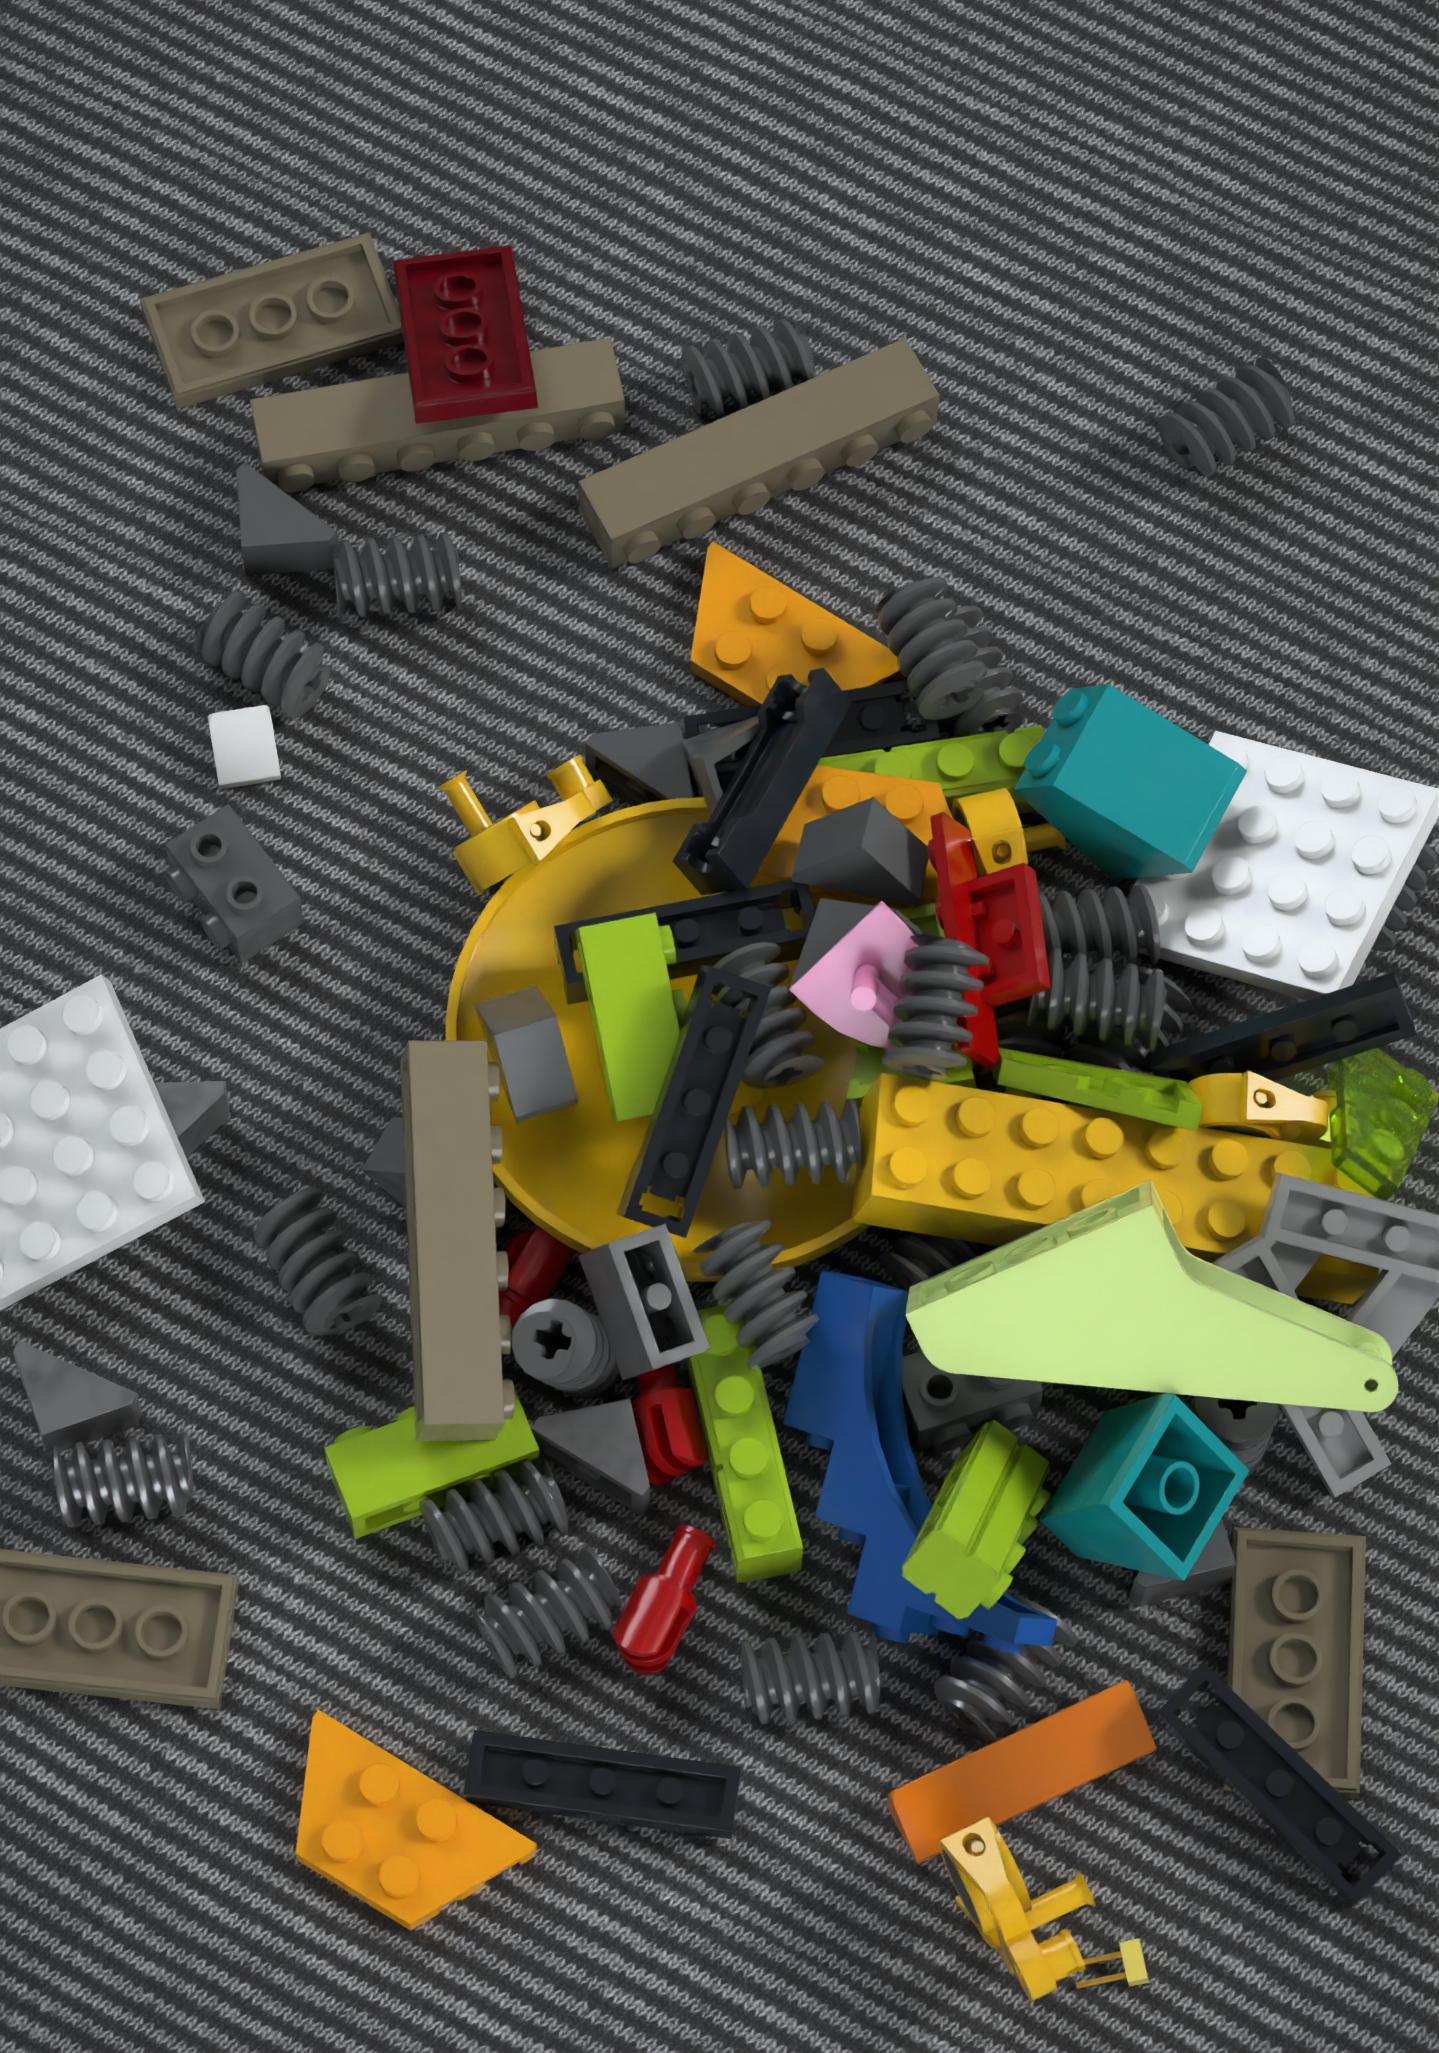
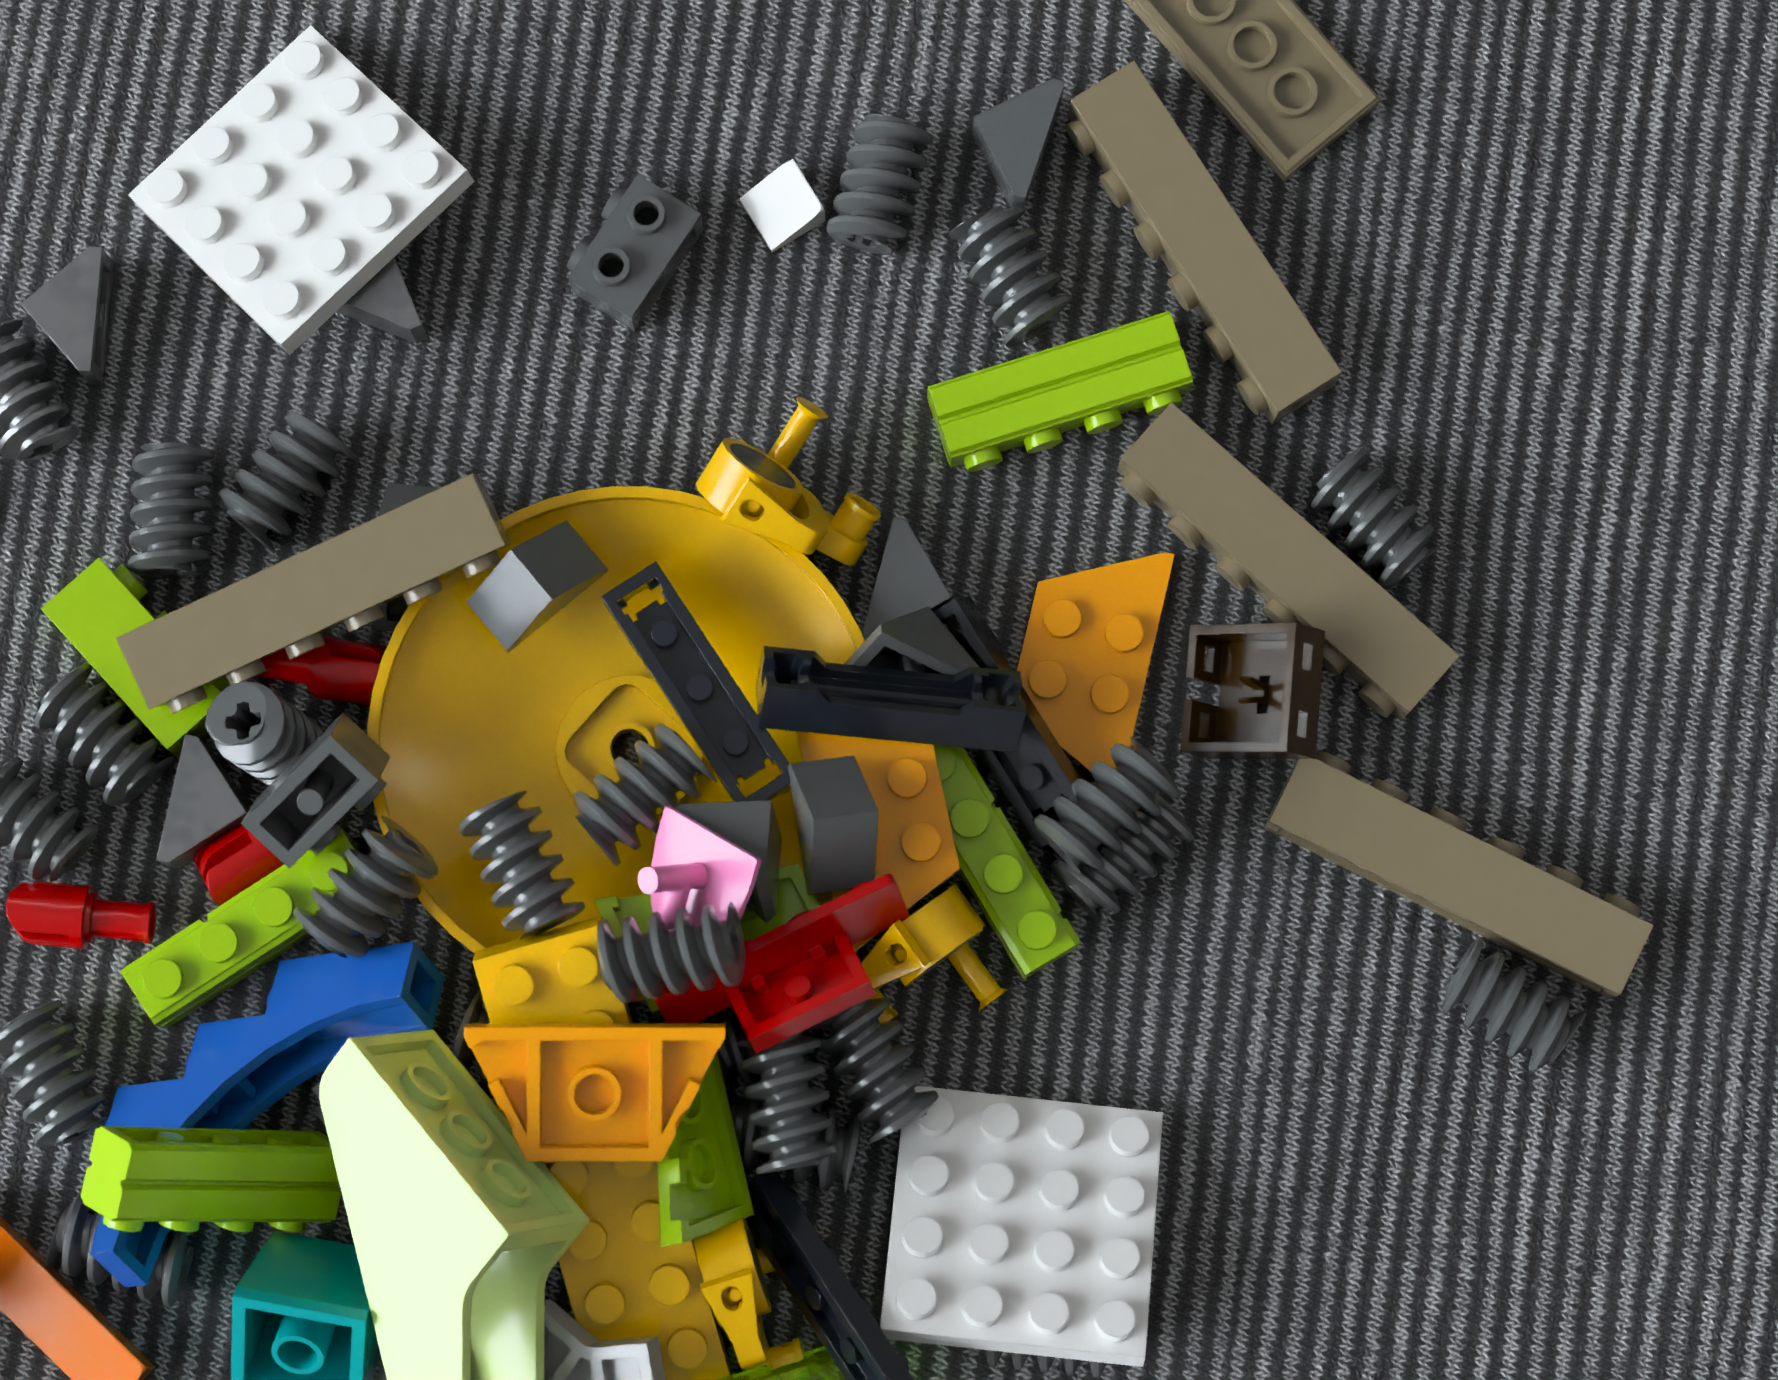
camera: 70 degrees right, 15 degrees up
dark red tile [393,245,538,424] -> none
lime brick [574,912,687,1123] -> none
black piece [616,965,772,1238] -> none
teal slope [1014,684,1247,880] -> none
none -> dark grey piece [128,442,215,579]
none -> light orange wing [464,1024,725,1162]
none -> lime brick [927,311,1193,472]
none -> dark brown piece [1180,622,1325,759]
none -> dark tan brick [1264,750,1654,999]

